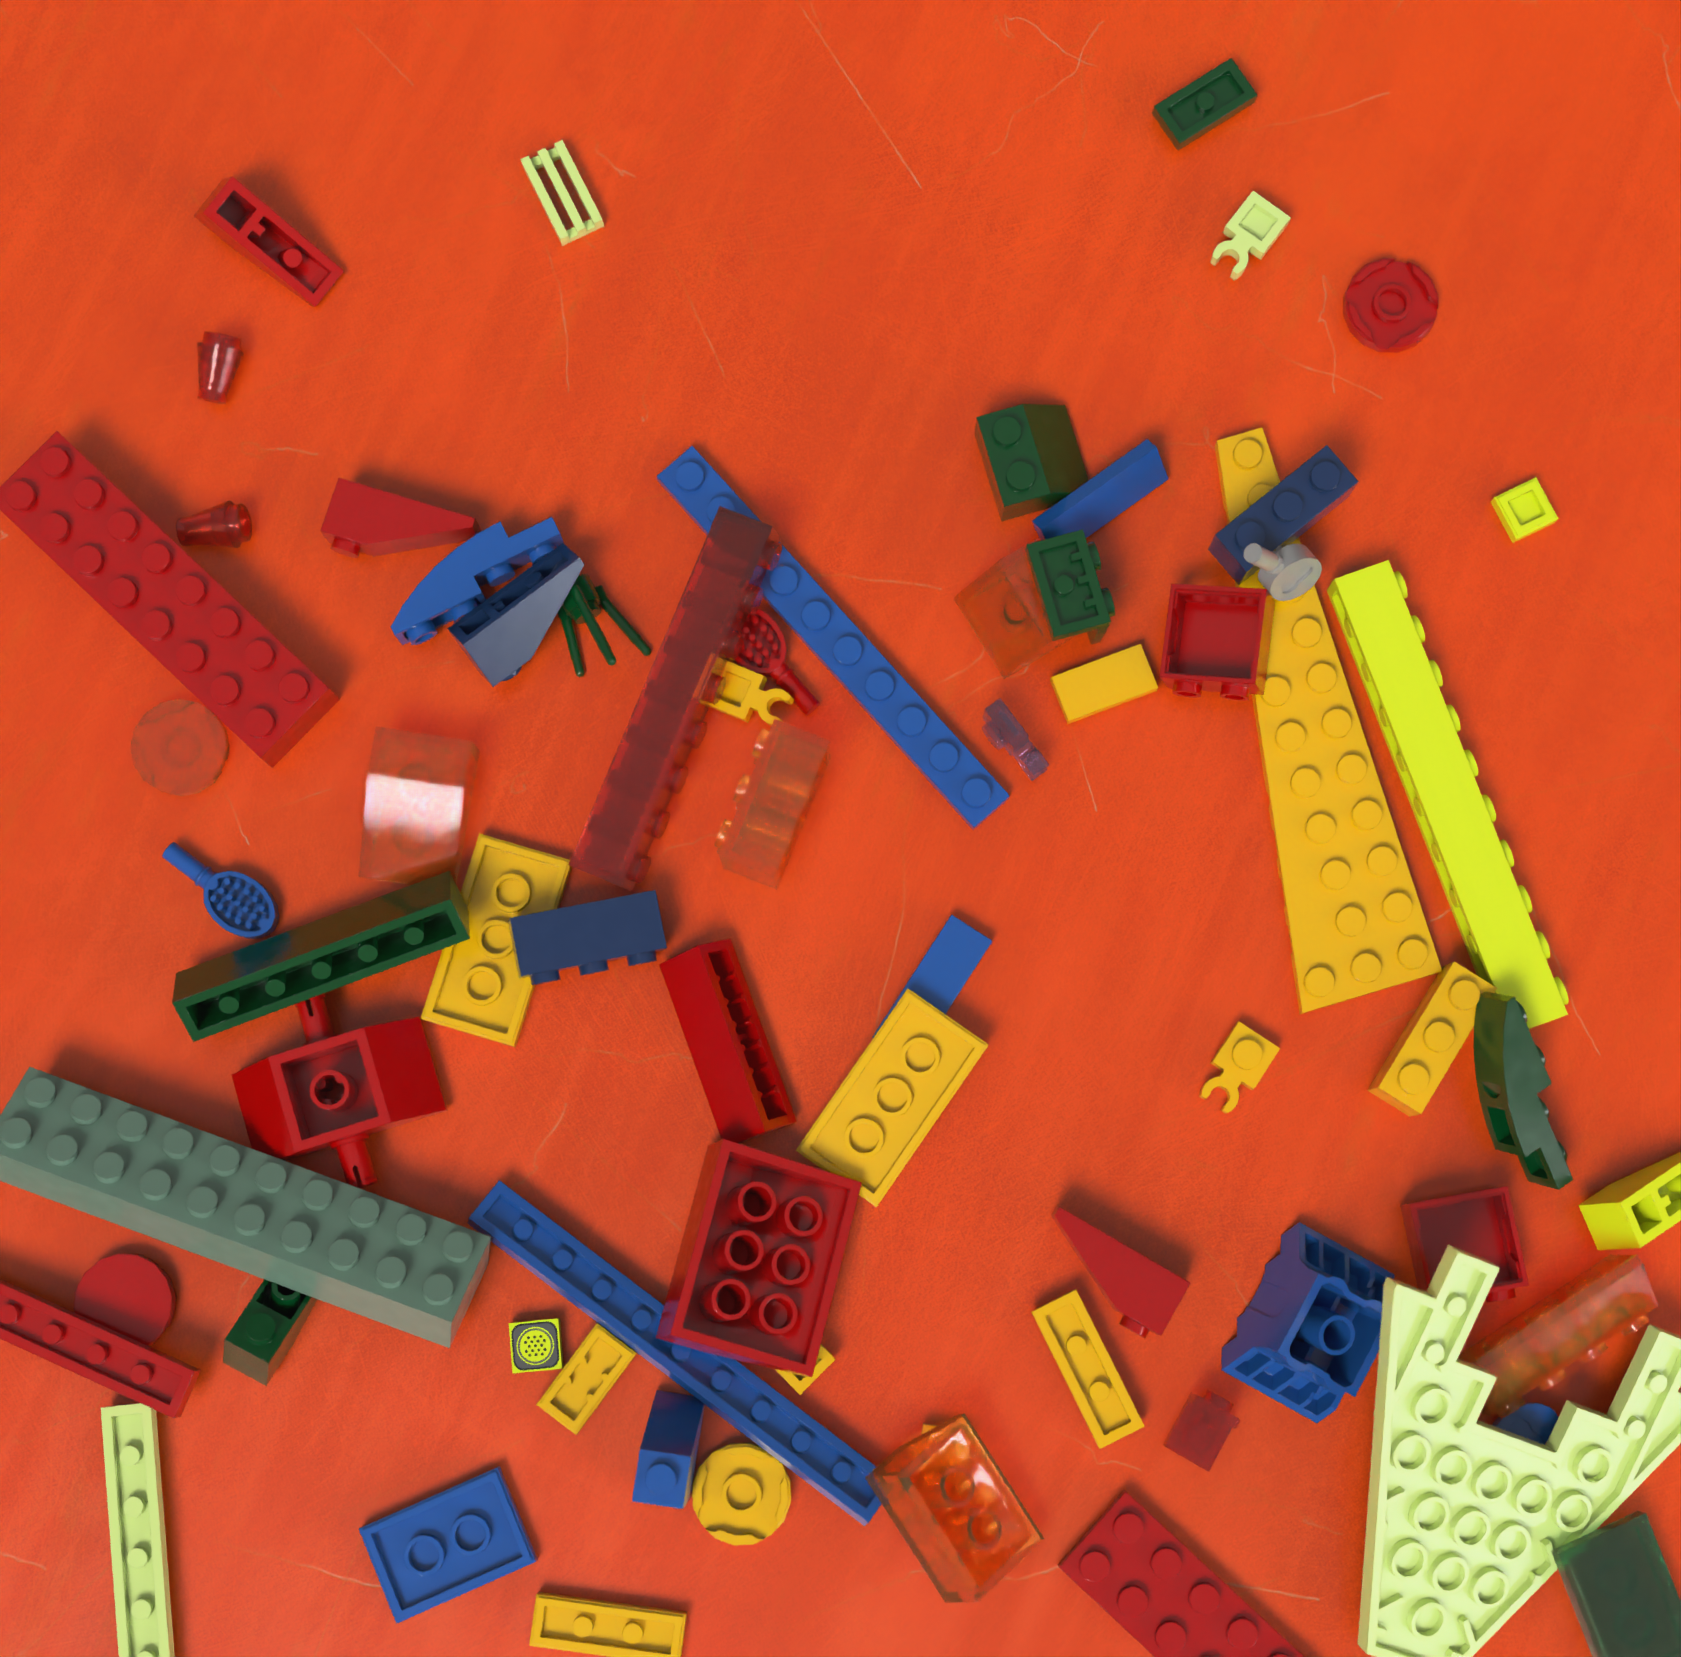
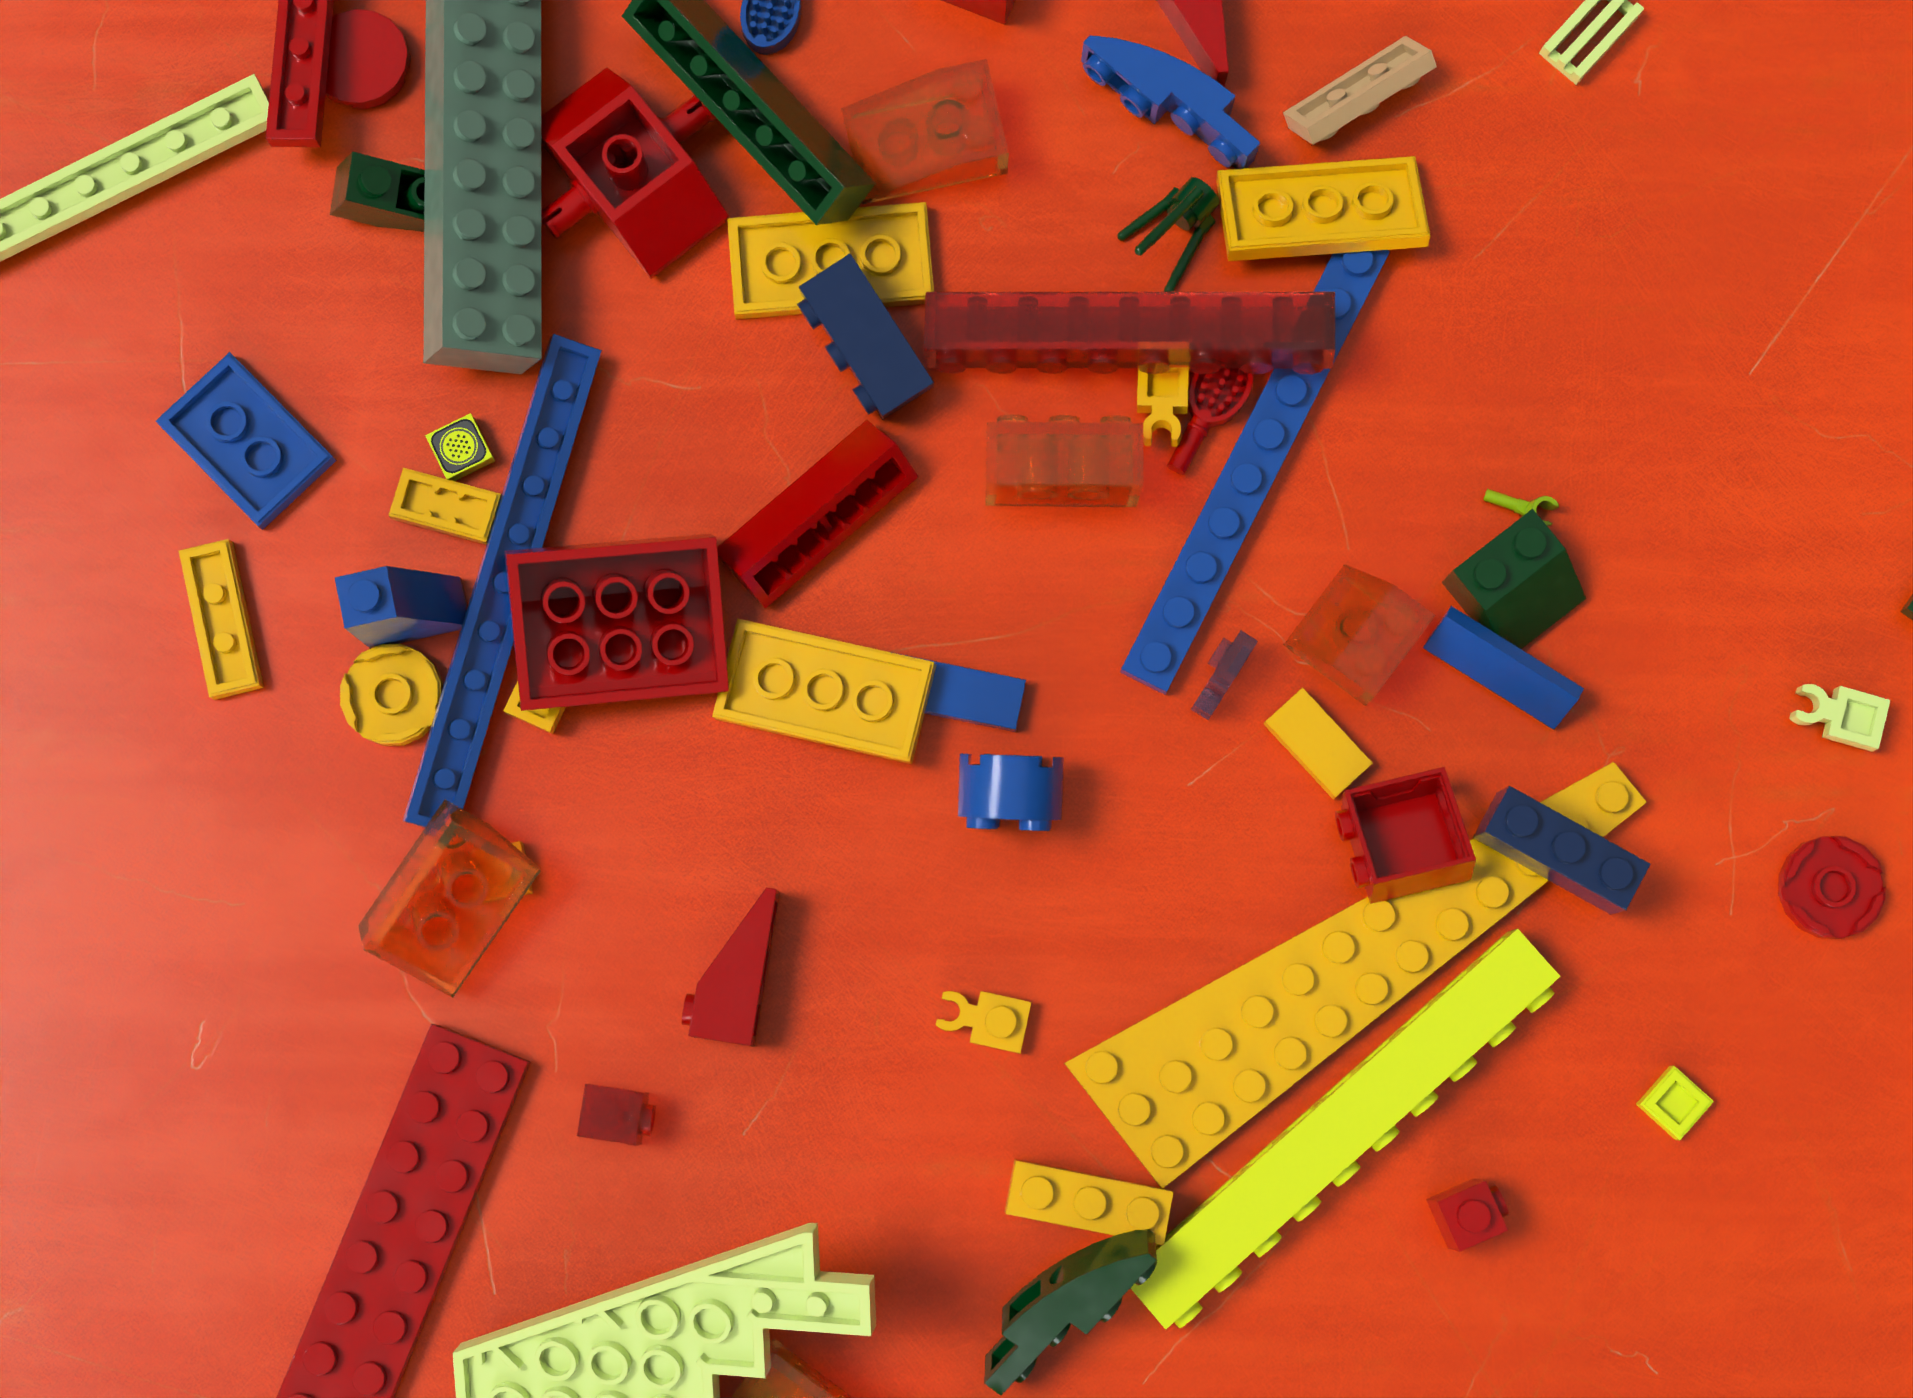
camera: 65 degrees right, 0 degrees up
dark blue slope [448,543,584,687] -> none
dark green bracket [1025,529,1115,644] -> none
yellow plate [1031,1289,1144,1449] -> none
blue slope [1221,1222,1395,1423] -> none
light grey piece [1244,543,1322,601] -> none
red piece [1400,1186,1529,1302] -> none
none -> blue brick [957,754,1064,831]
none -> yellow tile [1216,156,1430,261]
none -> tan plate [1283,36,1437,145]
none -> red brick [1426,1179,1509,1252]
none -> lime hand [1483,488,1559,527]

